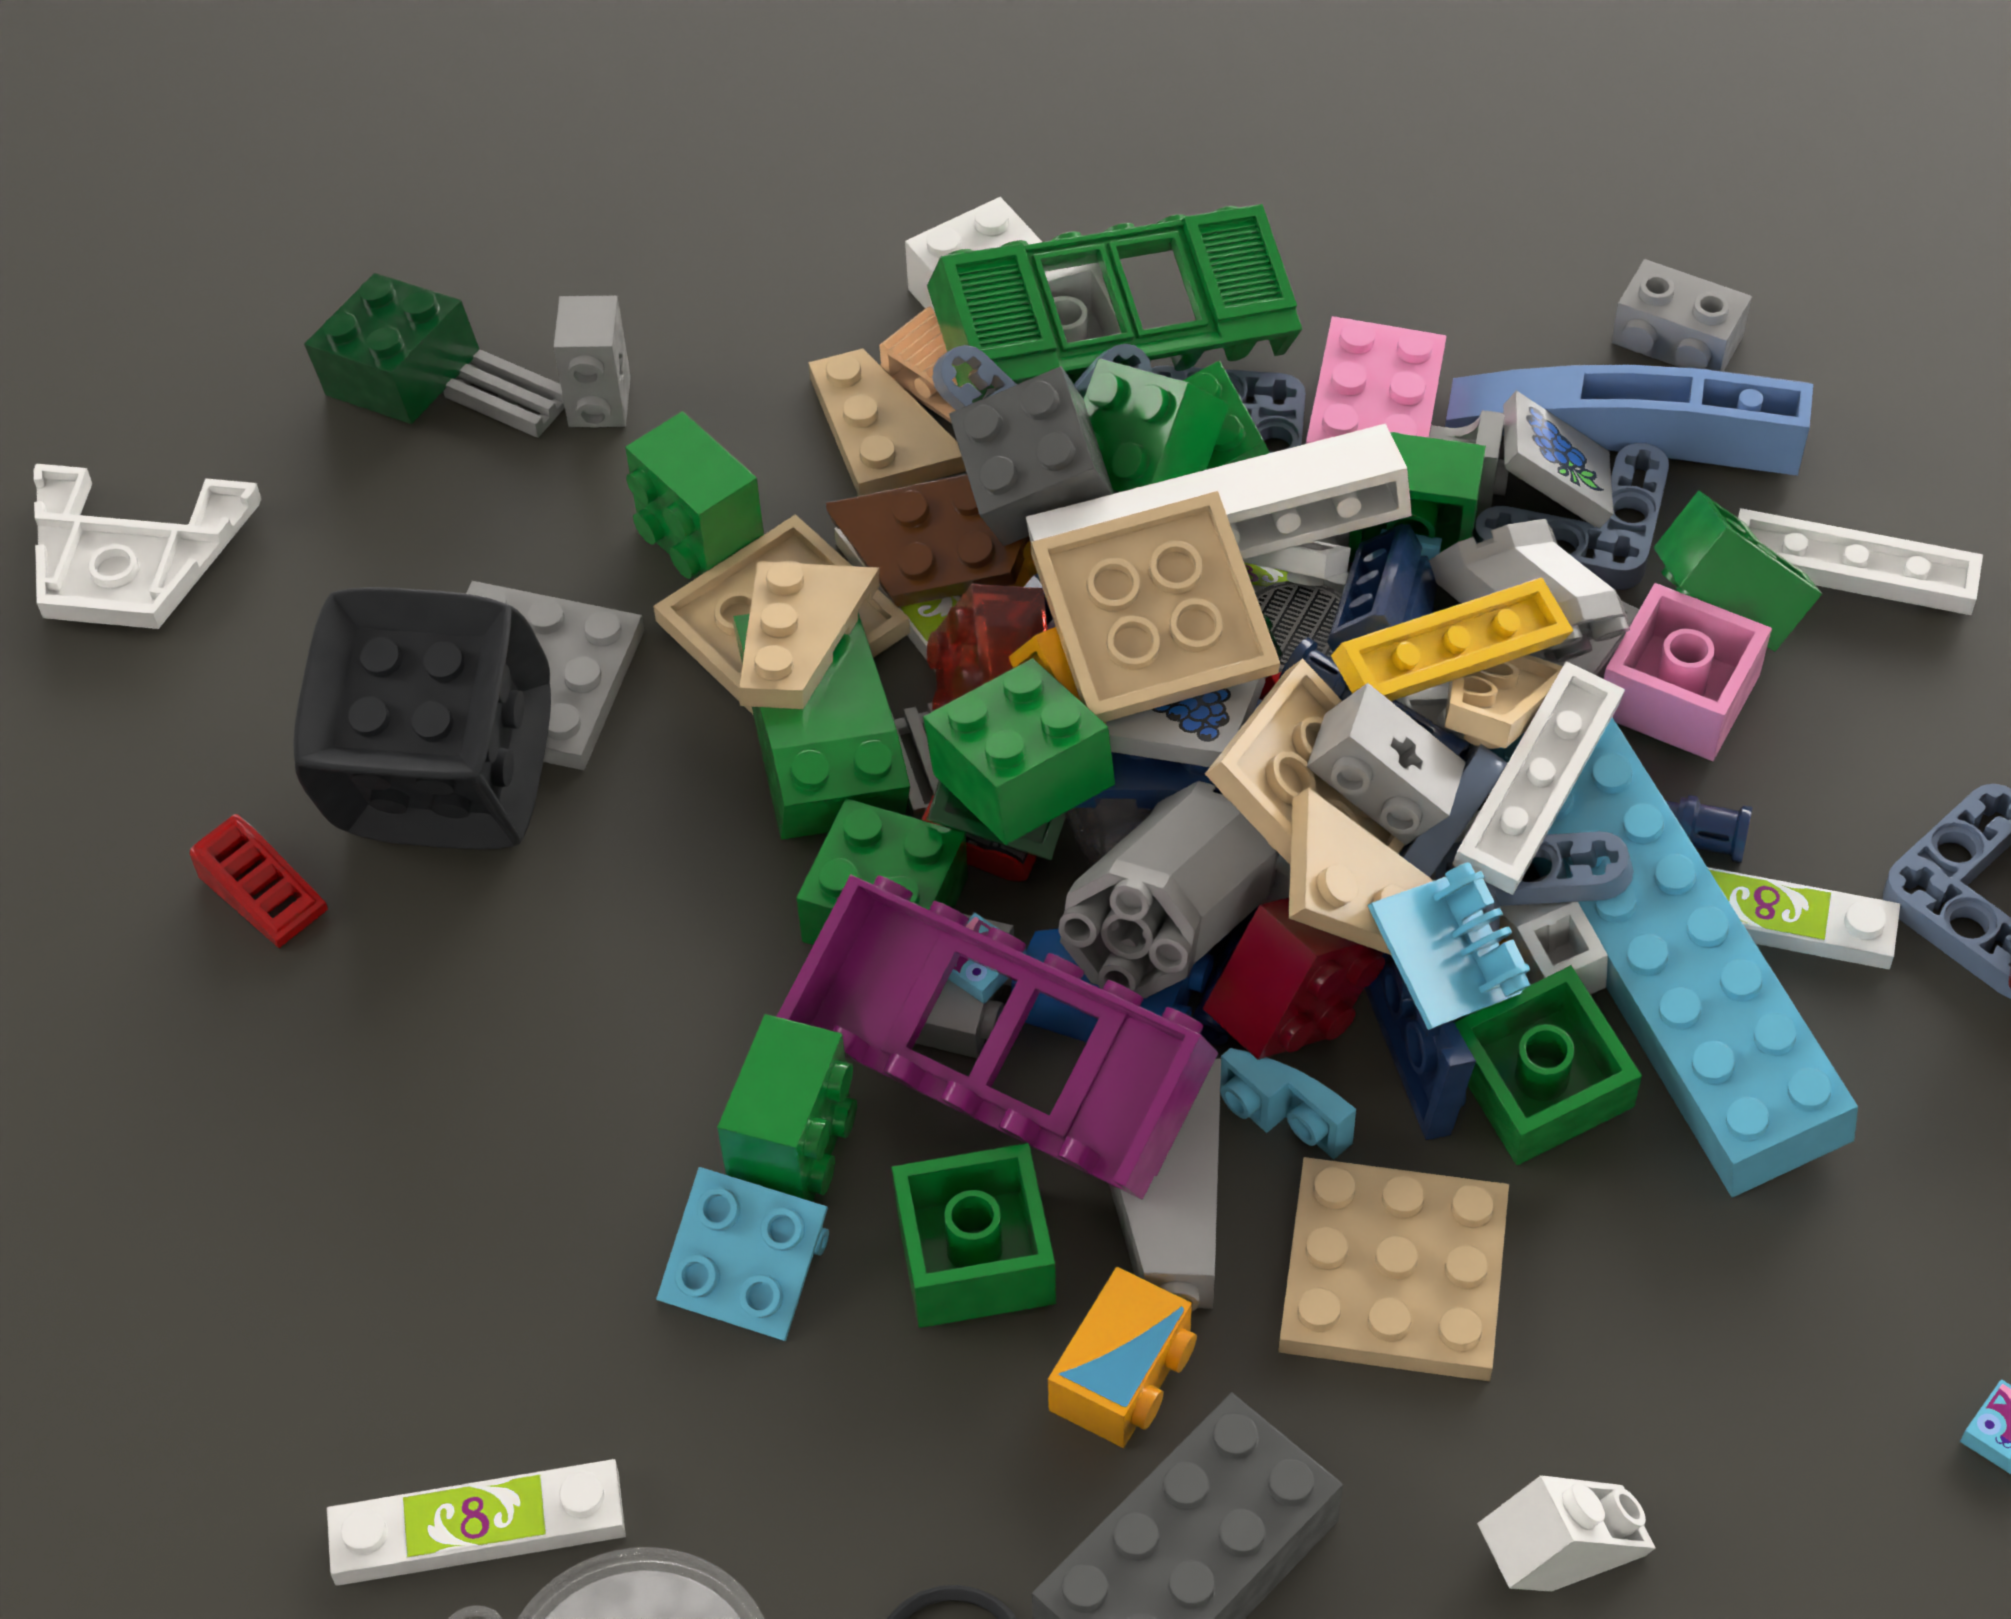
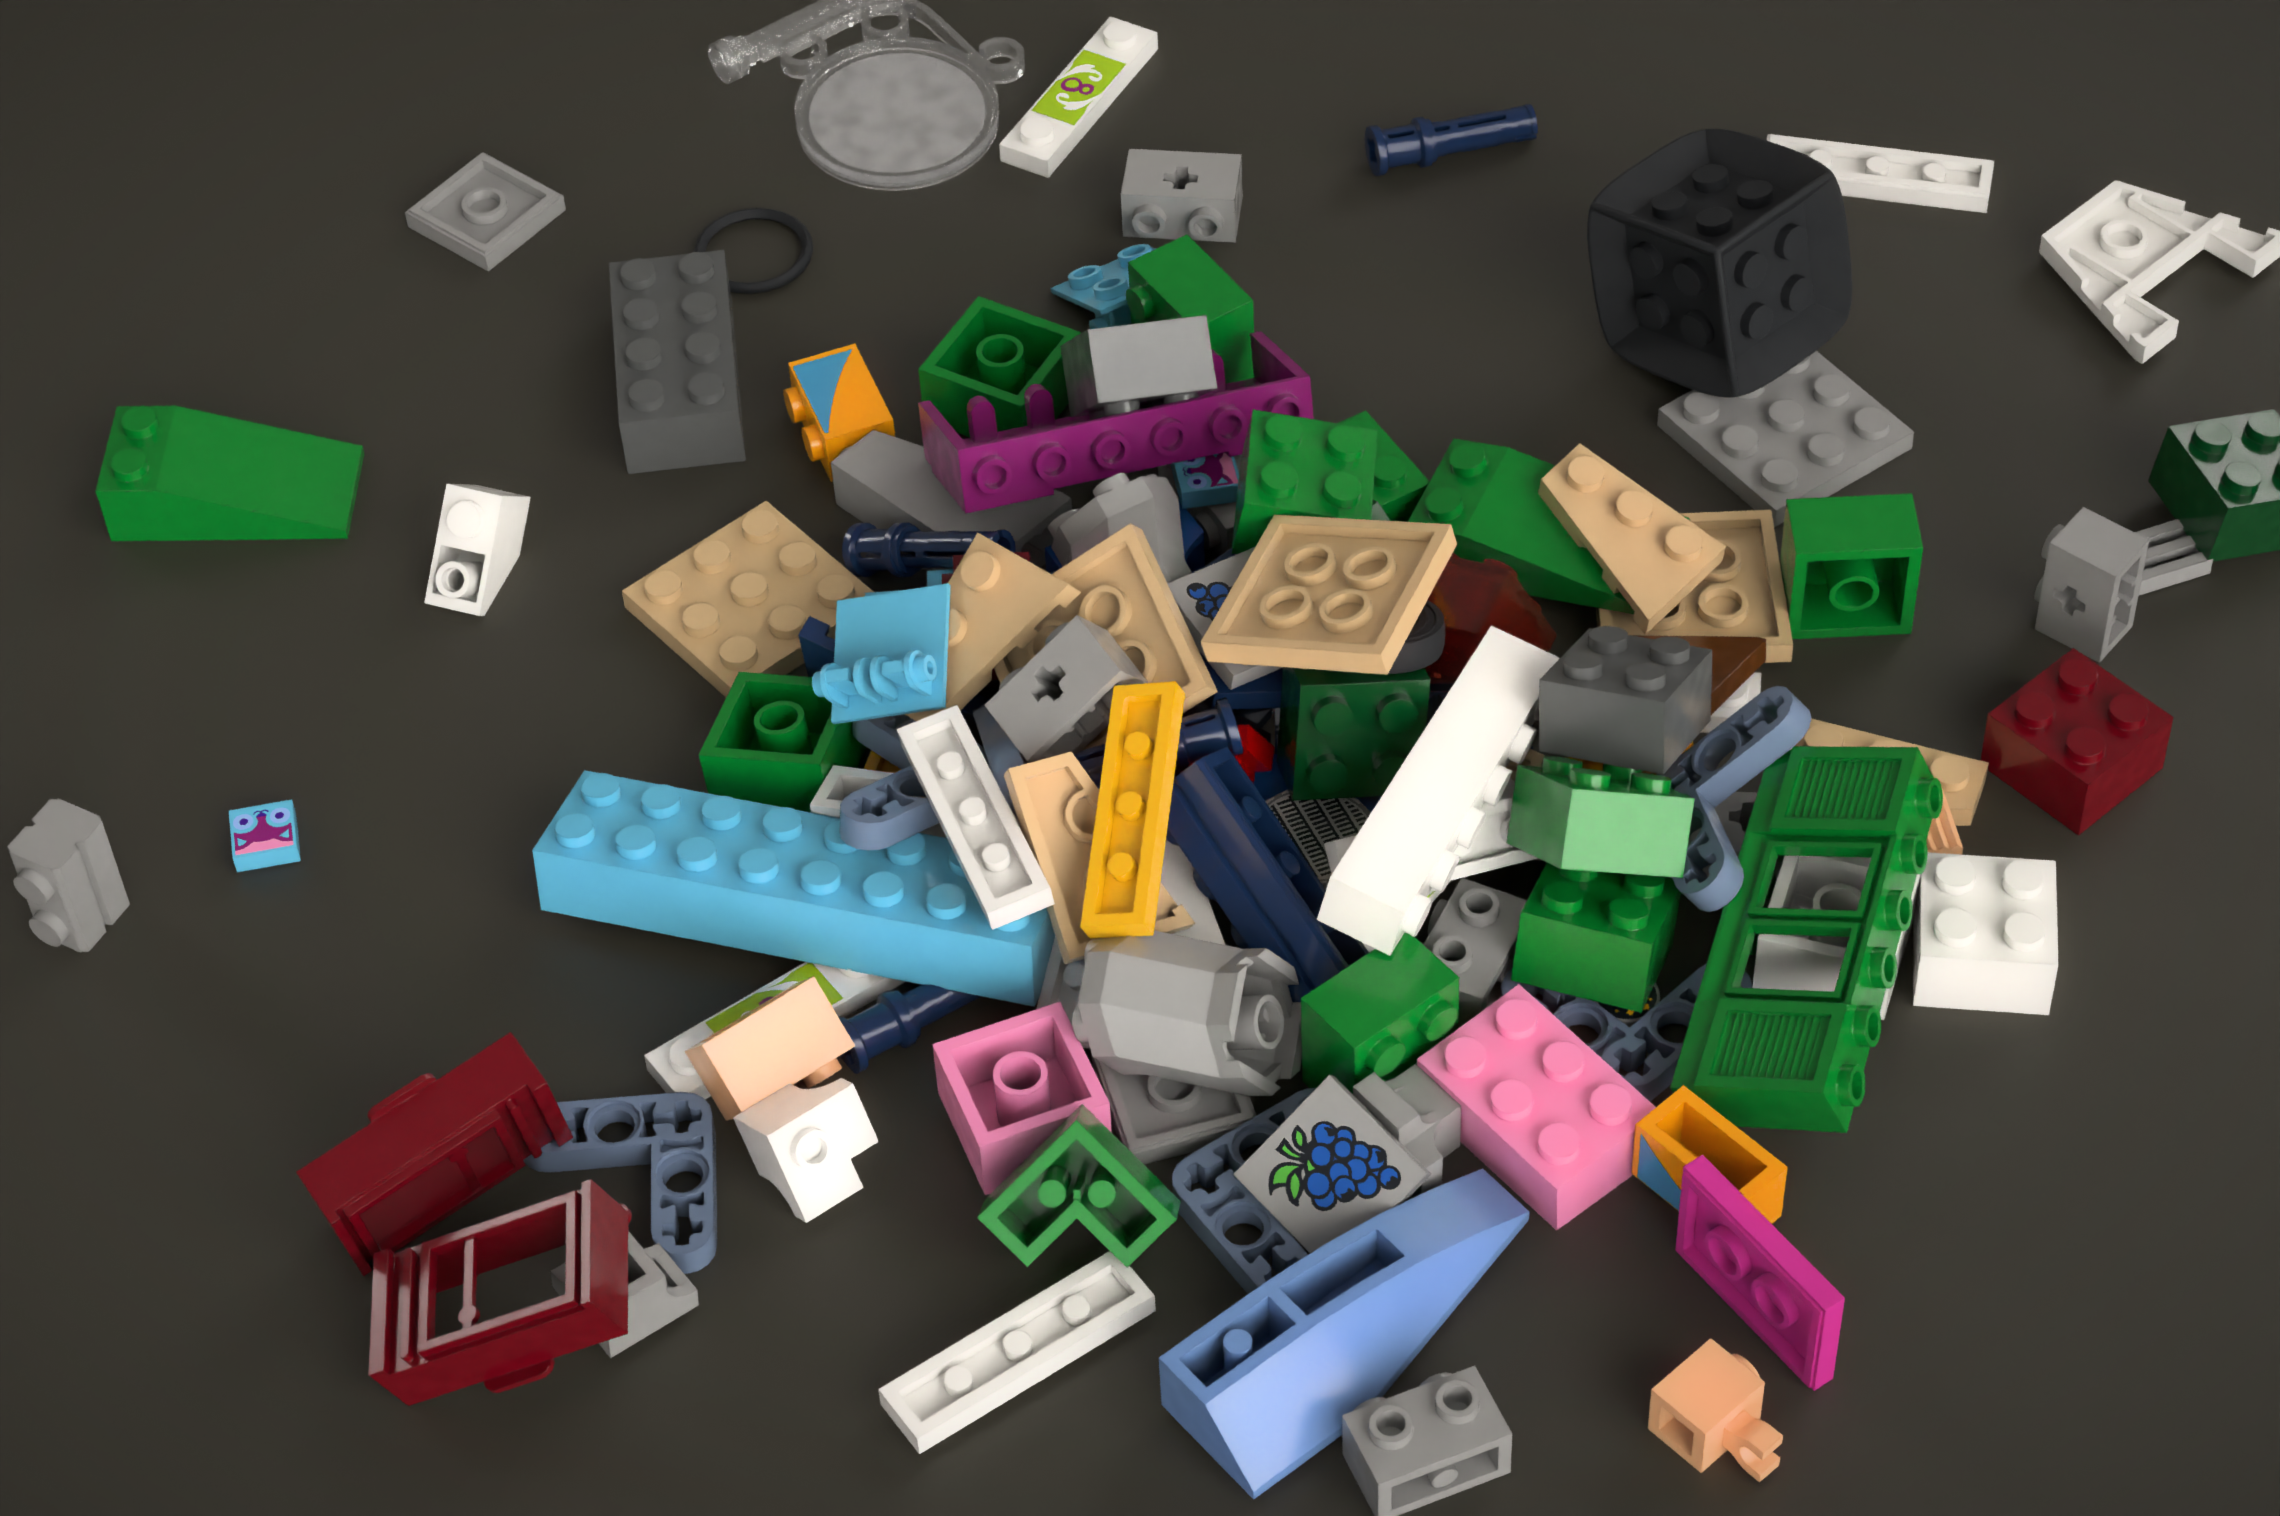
camera: 130 degrees right, 5 degrees down
none -> light nougat brick [685,976,855,1121]
none -> white brick [733,1078,879,1223]
none -> dark blue pin [842,522,1016,577]
none -> brick [1060,315,1217,420]
none -> light grey brick [1121,149,1243,243]
none -> dark blue pin [1364,104,1538,176]
none -> light orange brick [1632,1085,1788,1224]
none -> light nougat brick [1648,1338,1783,1483]
none -> dark pink tile [1675,1154,1845,1391]
none -> white tile [1767,134,1994,213]
none -> dark red brick [1980,648,2174,836]

